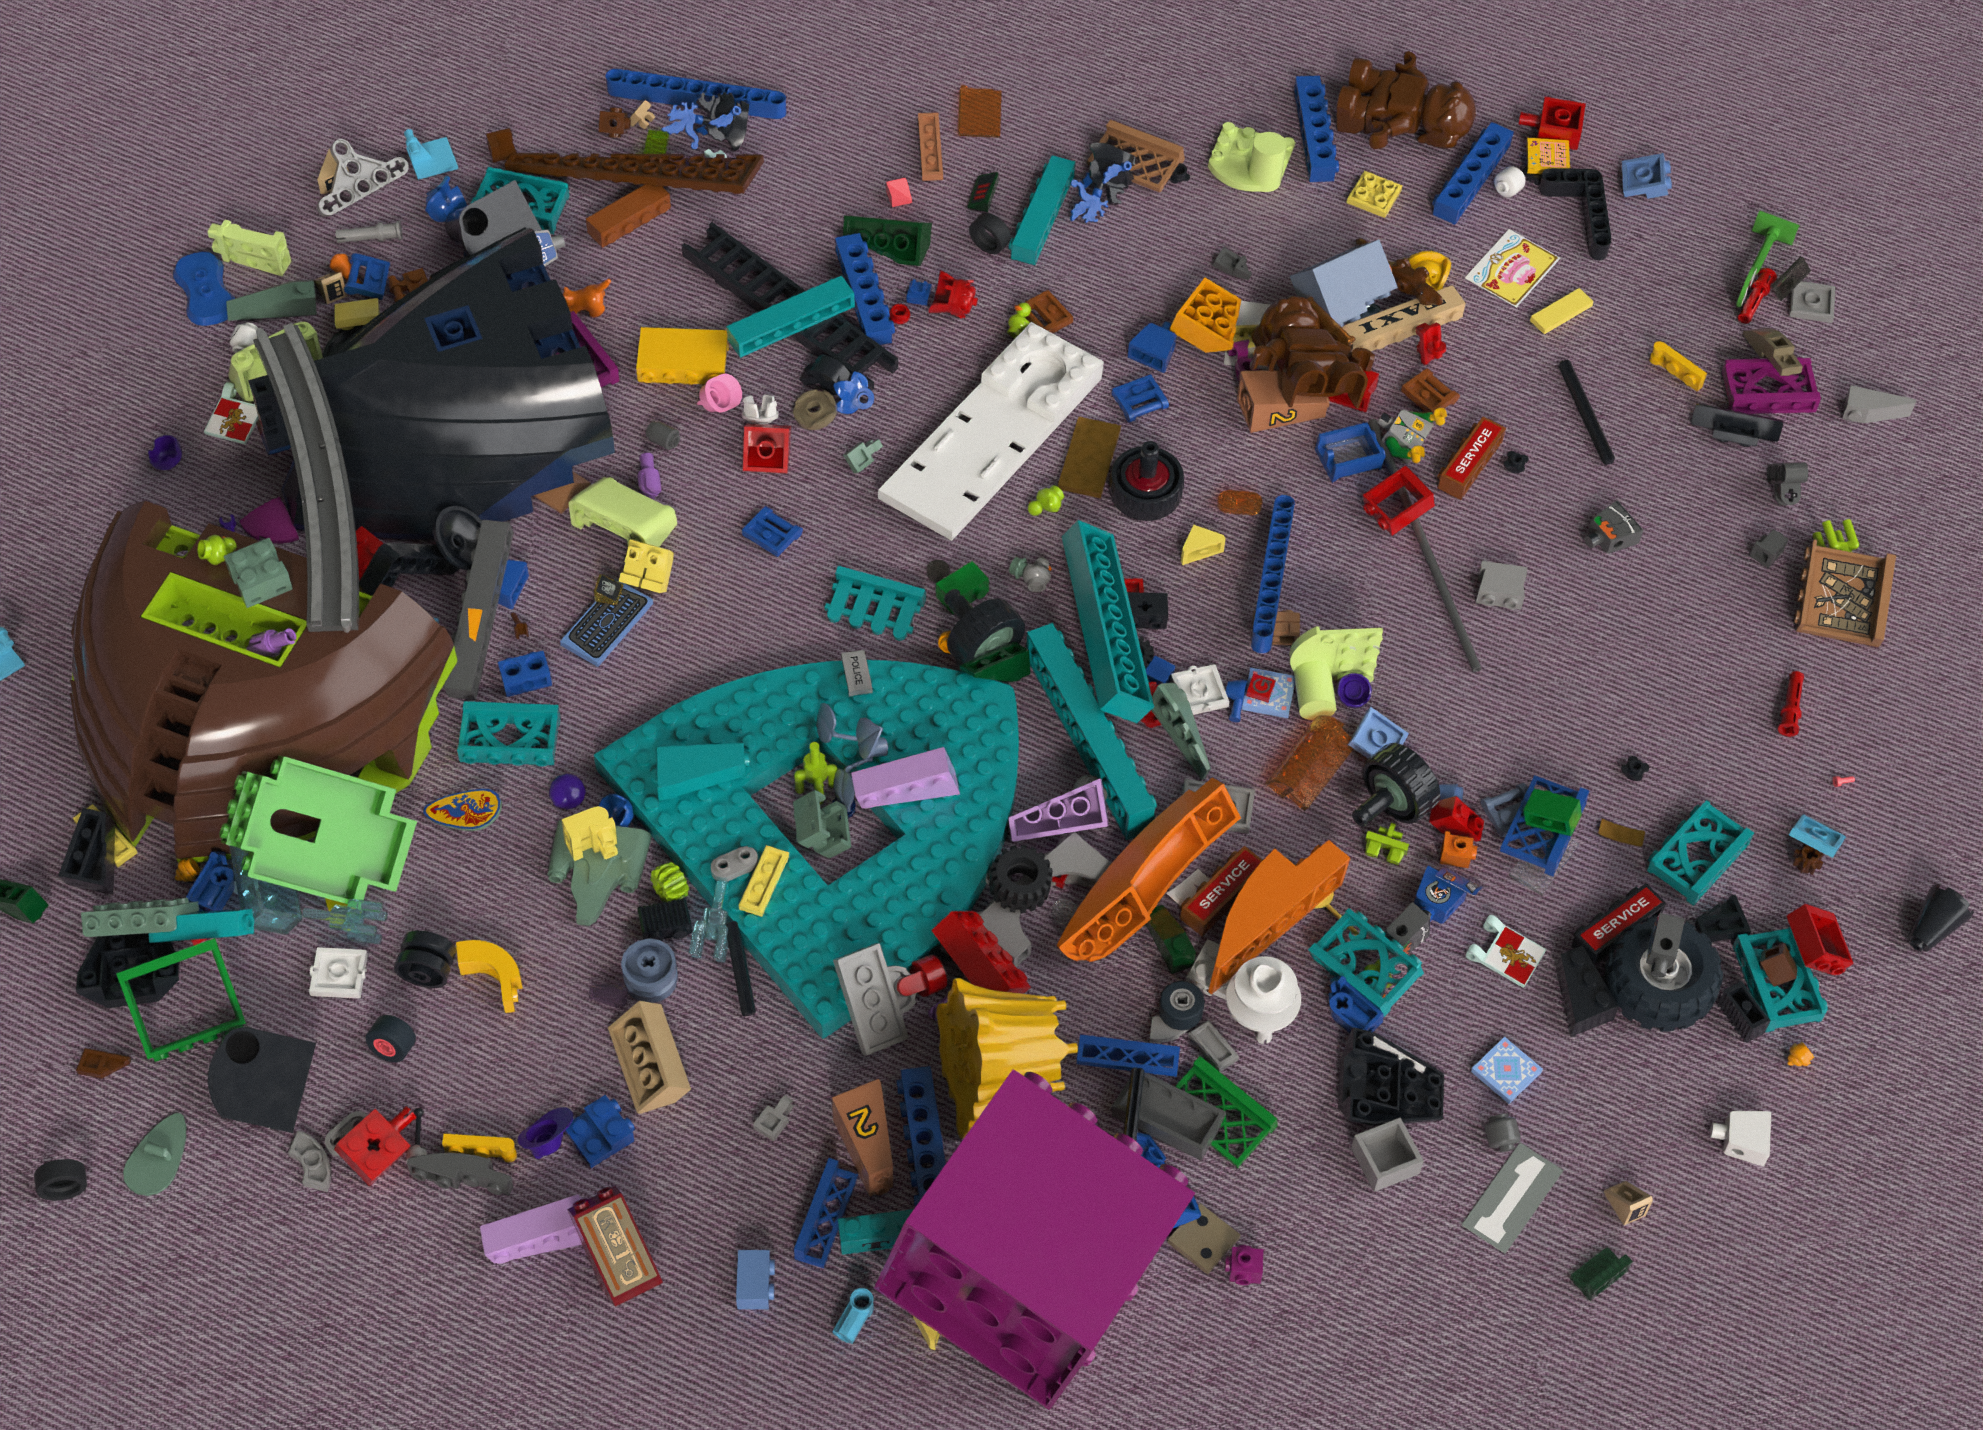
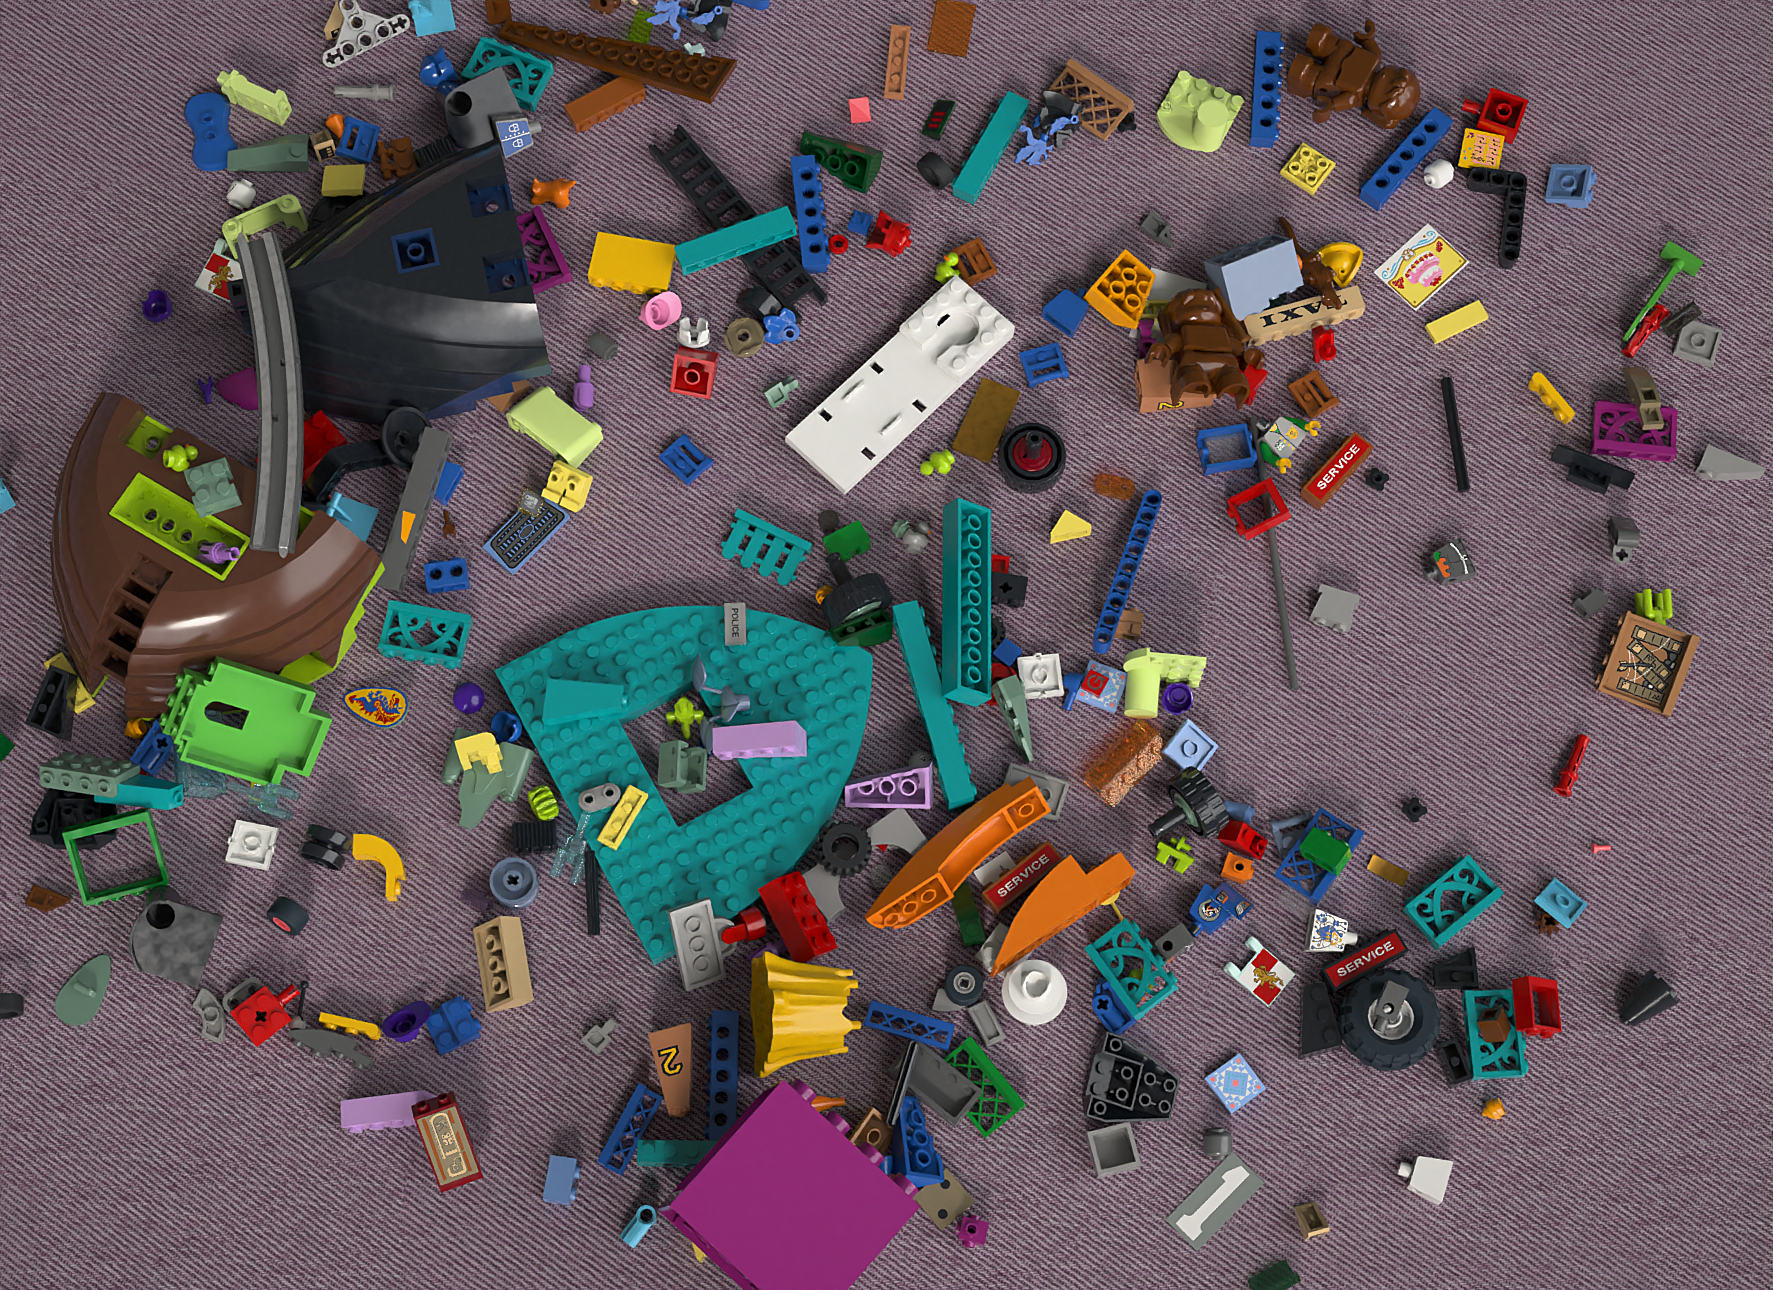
camera: 10 degrees right, 15 degrees up
none -> torso [1304,909,1357,953]

